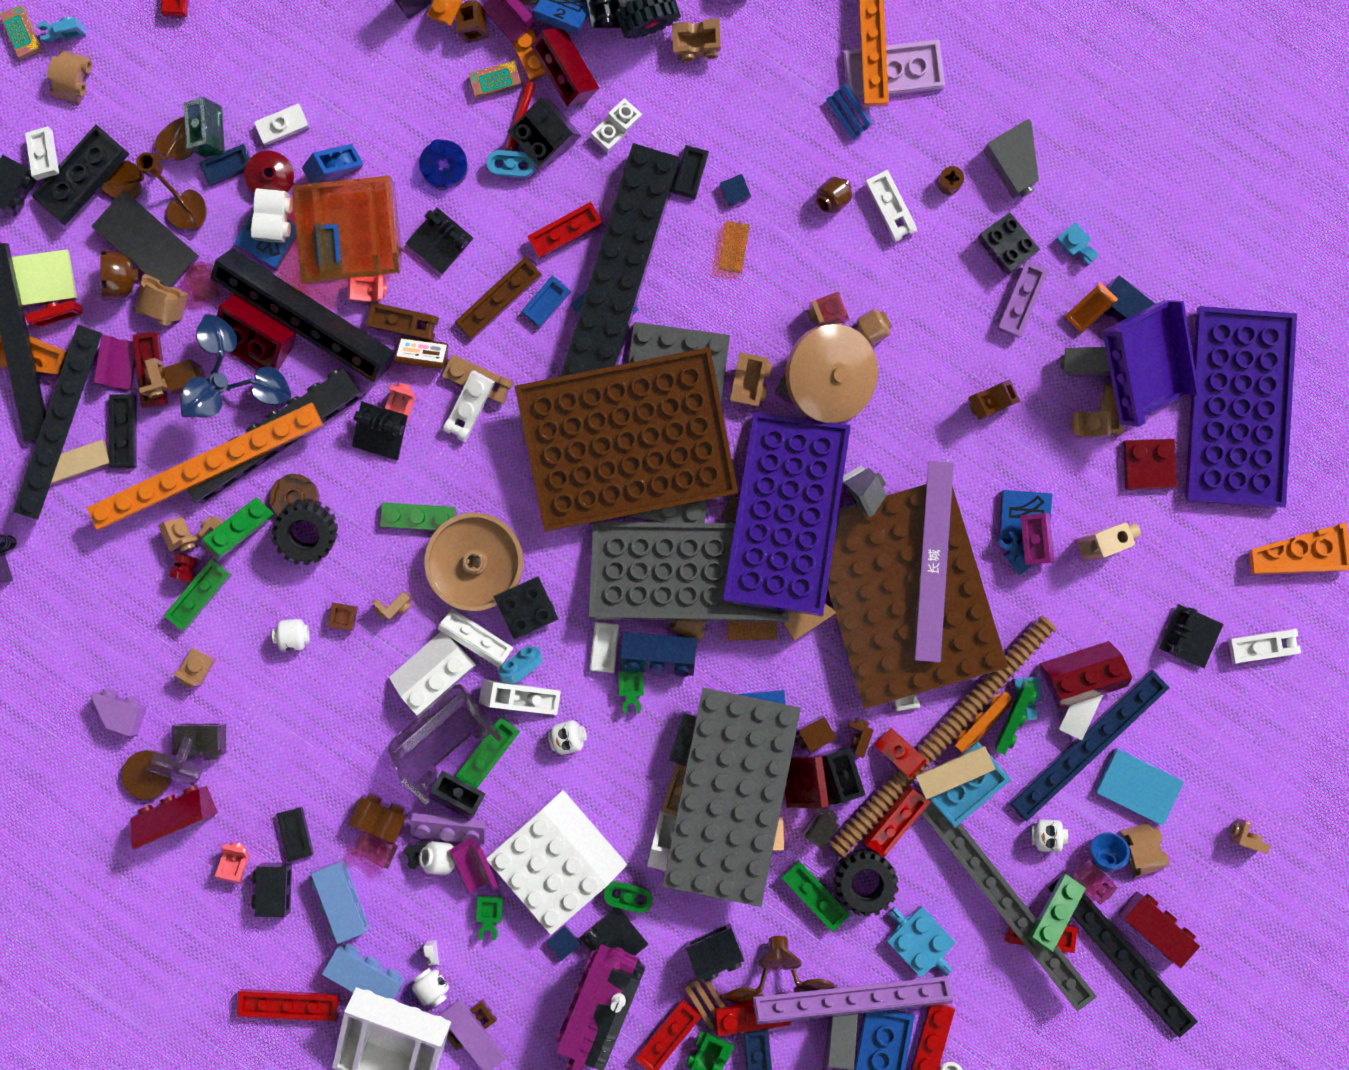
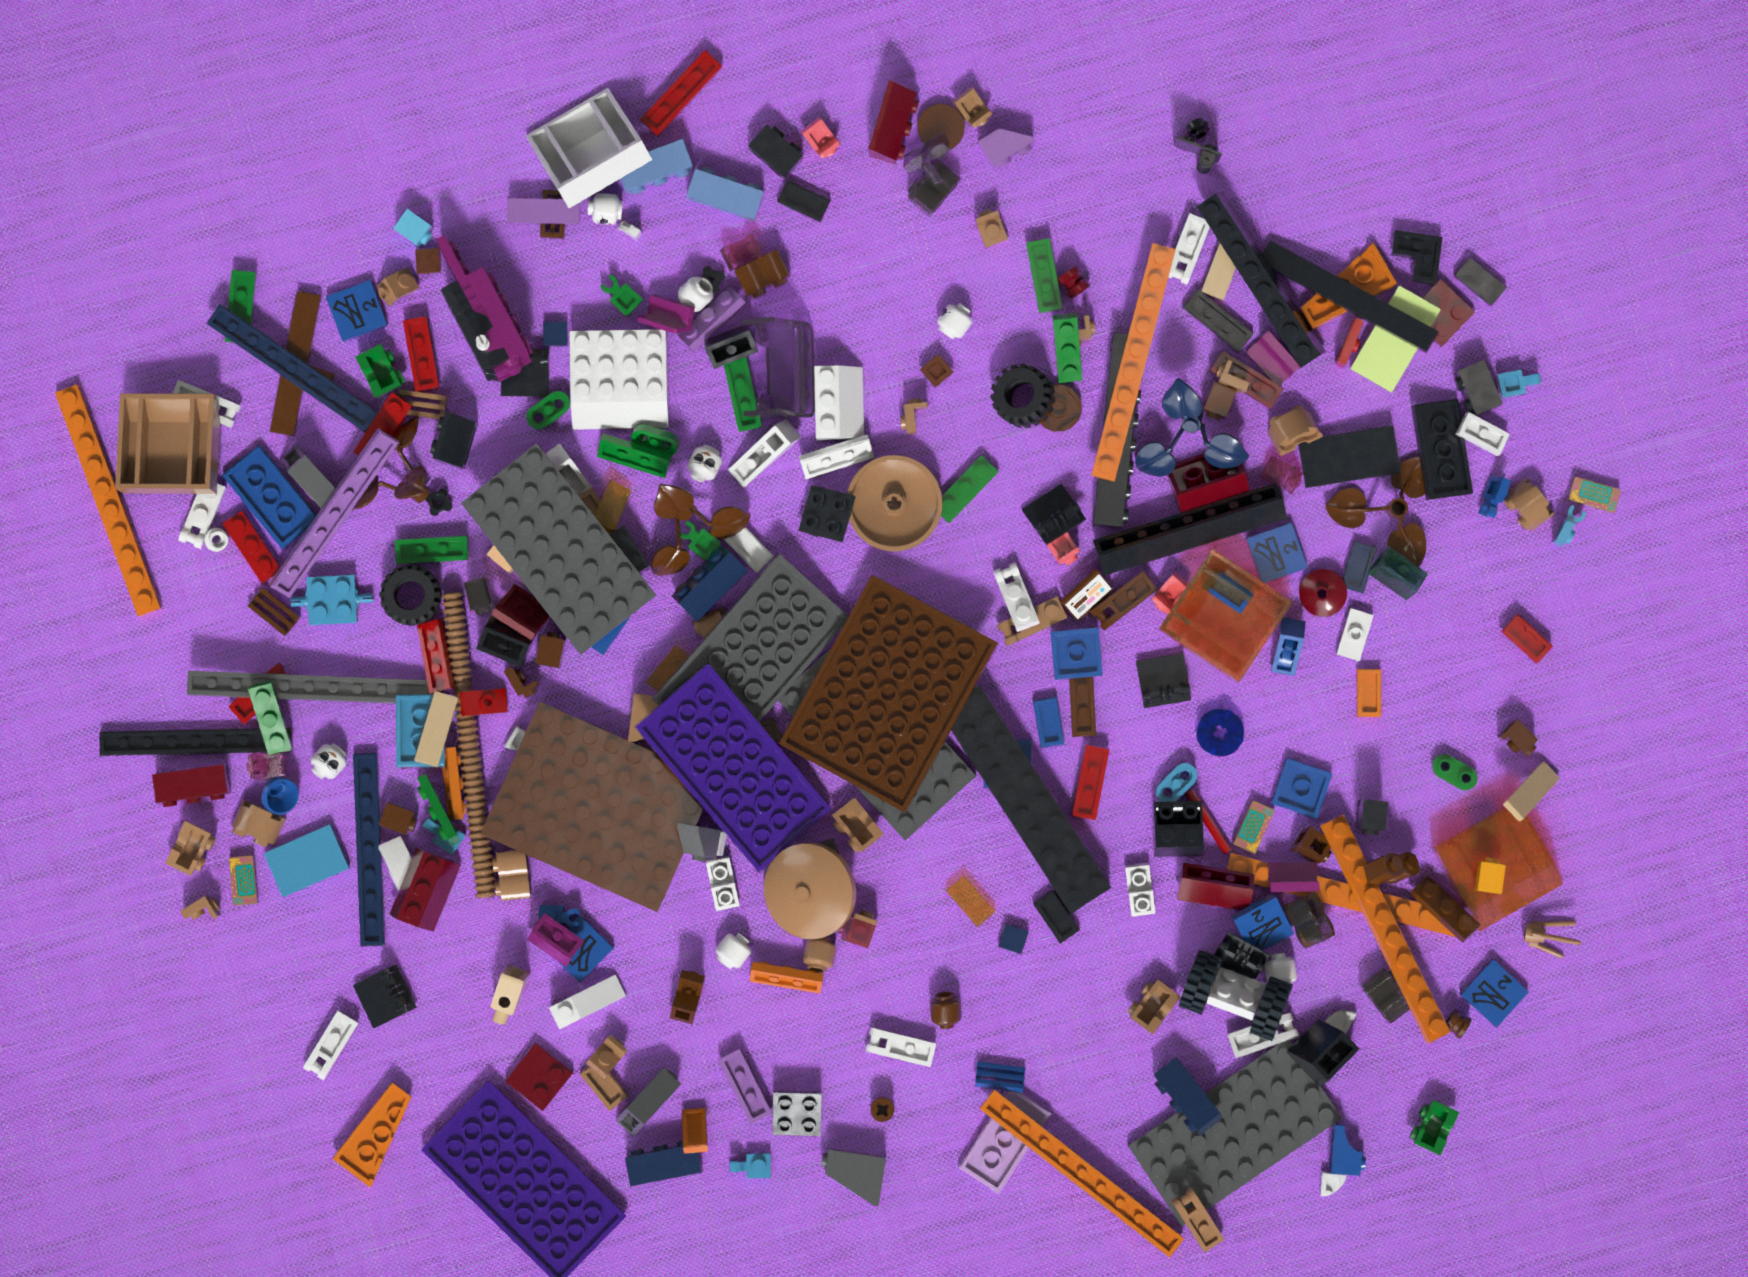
camera: 130 degrees right, 0 degrees up
reddish brown cylinder [100,251,138,300] -> none
medium nougat bracket [158,517,202,553] -> none
white brick [251,189,293,243] -> none
dark azure plate [498,646,543,684] -> none
medium lavender tile [915,461,954,662] -> none
dark purple panel [1102,300,1199,427] -> none
none -> medium nougat cylinder [165,821,216,876]
none -> tile [229,855,258,906]
none -> reddish brown tile [248,587,300,636]
none -> reddish brown brick [378,802,418,835]
none -> black plate [425,489,452,516]
none -> medium nougat brick [492,850,531,901]
none -> white slope [549,974,626,1029]
none -> clear yellow tile [594,480,632,533]
none -> green plate [597,433,672,478]
none -> green plate [631,424,680,455]
none -> reddish brown plant [651,484,751,576]
none -> white slope [706,856,740,911]
none -> white head [715,933,751,969]
none -> orange plate [749,962,824,994]
none -> medium nougat bracket [952,87,993,128]
none -> blue tile [1050,628,1103,680]
none -> white plate [1168,213,1210,285]
none -> blue tile [1271,758,1332,819]
none -> orange tile [1356,669,1382,717]
none -> blue plate [1478,475,1511,518]

